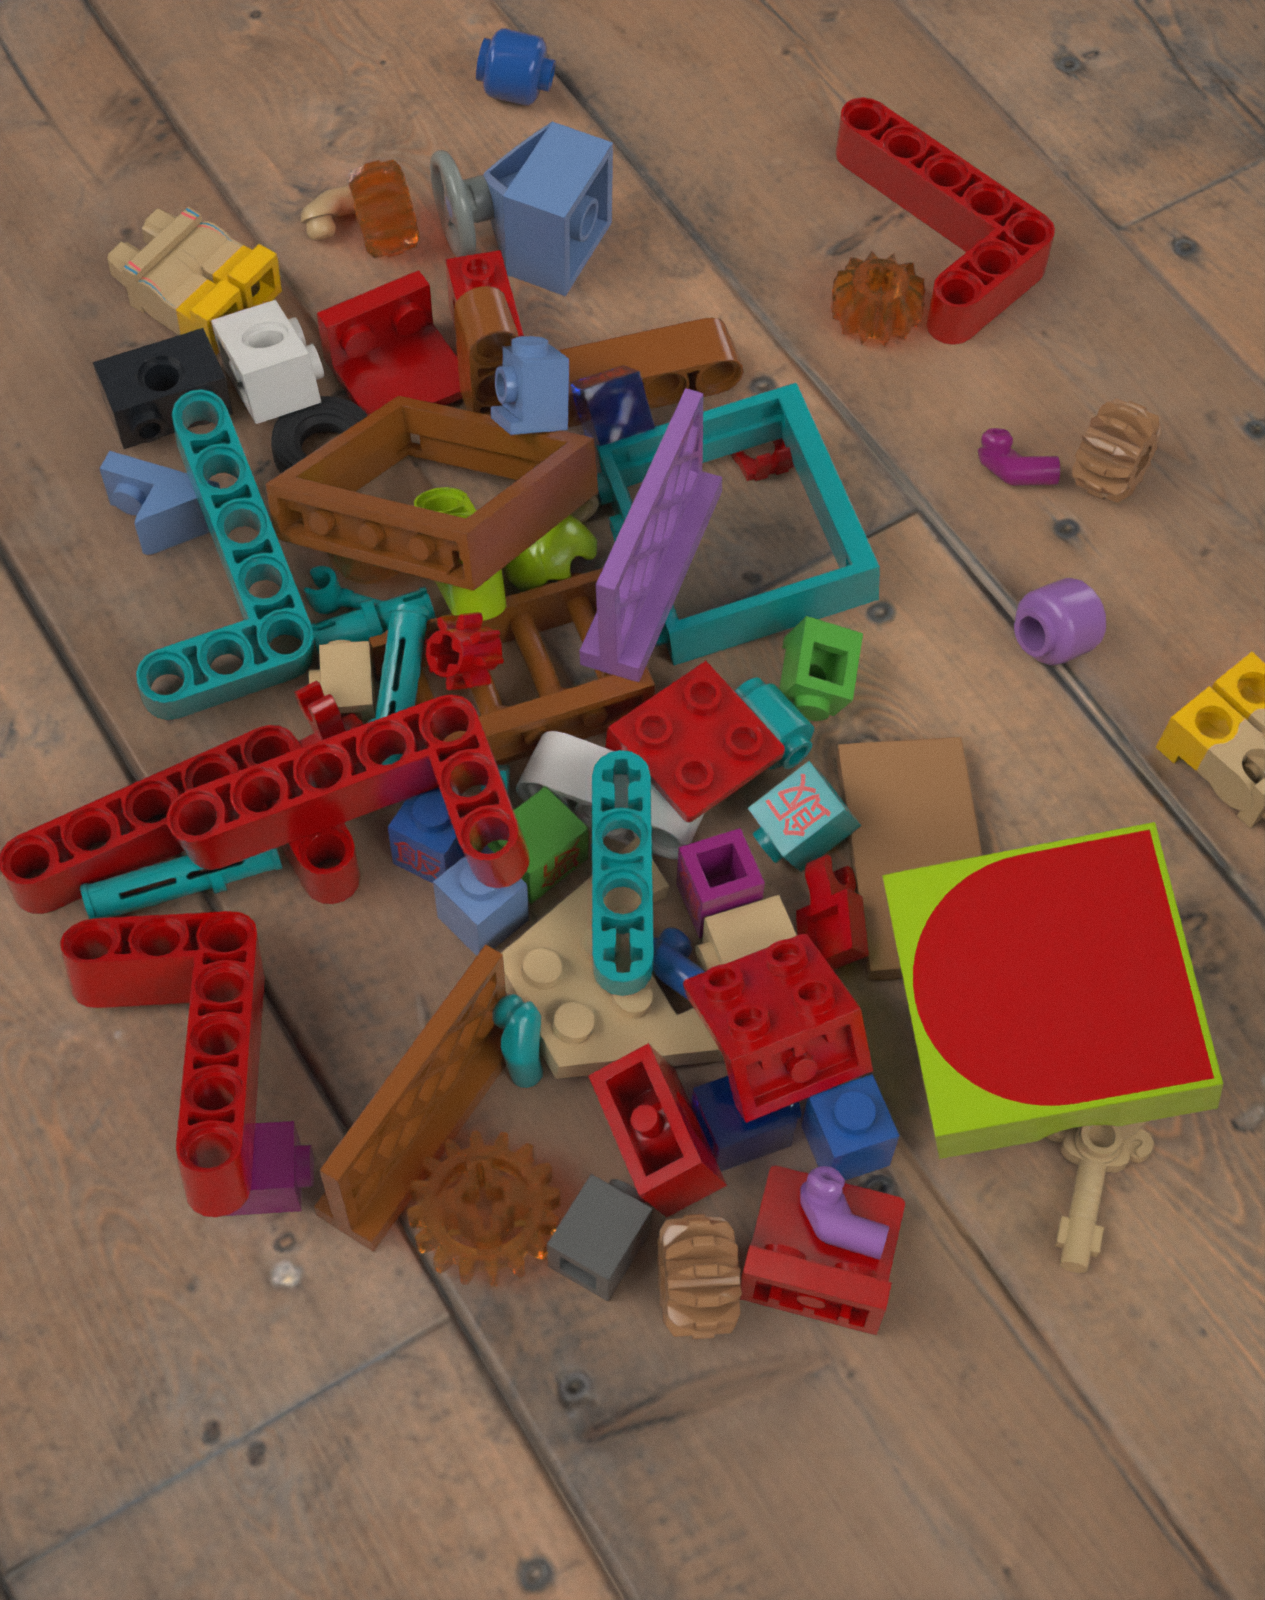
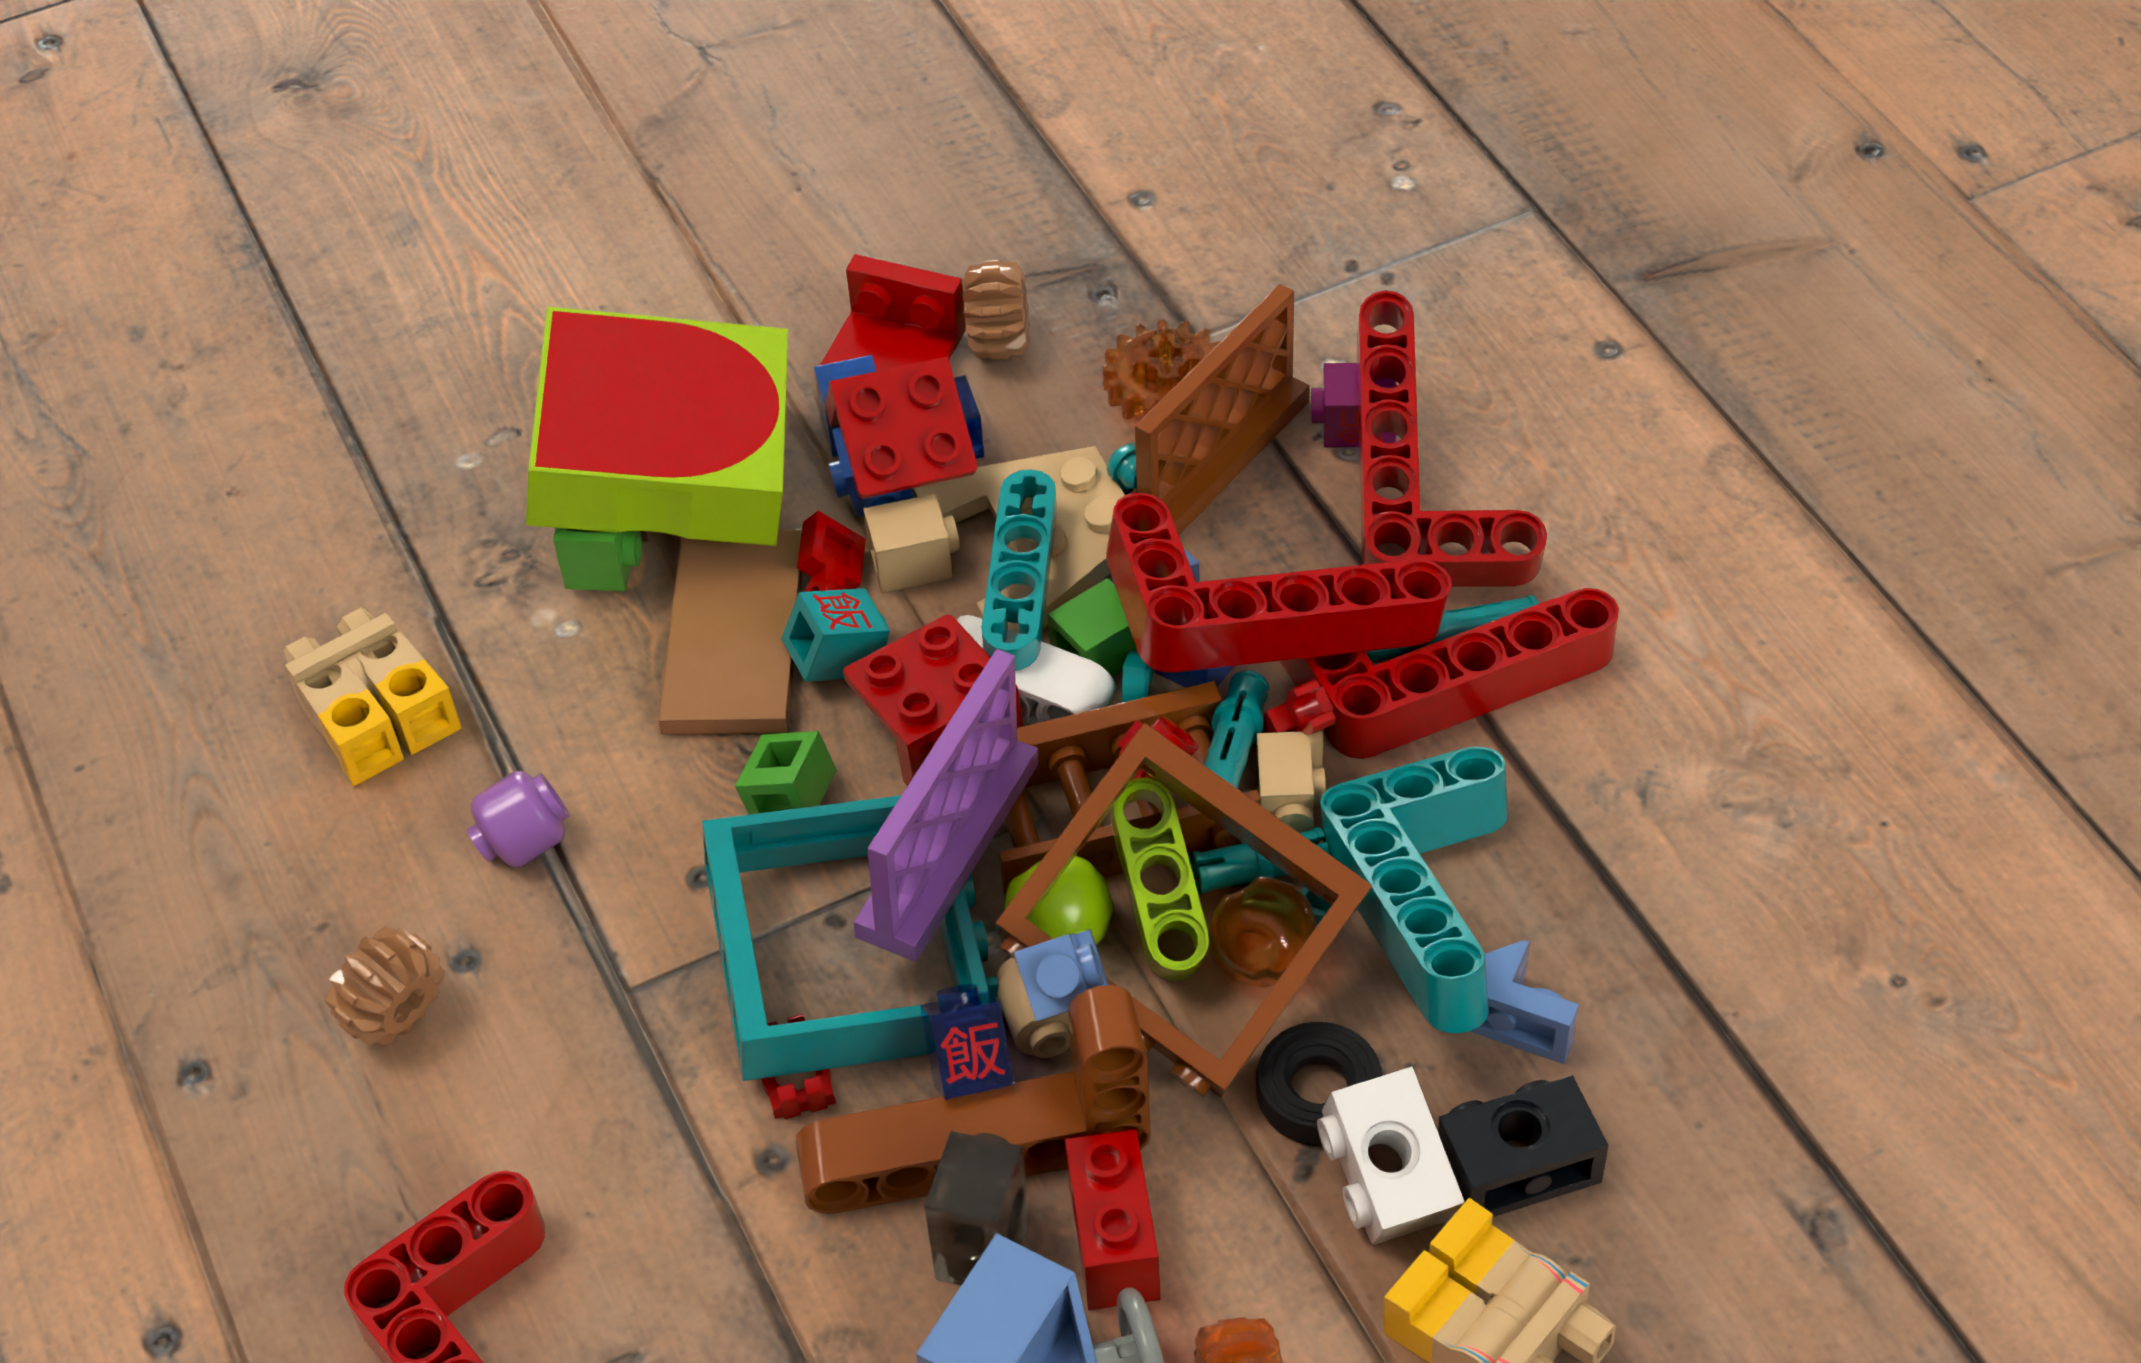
camera: 170 degrees left, 10 degrees down
red bracket [317,270,463,416] -> none
dark grey brick [547,1174,652,1301] -> none
red brick [588,1043,727,1218] -> none
blue arm [653,927,706,1000] -> none
magenta brick [676,828,765,938] -> none
teal brick [734,677,814,770] -> none
medium lavender arm [800,1166,889,1260] -> none
clear orange gear [831,250,926,347] -> none
magenta arm [978,428,1060,486] -> none
none -> clear smoke brick [924,1131,1029,1286]

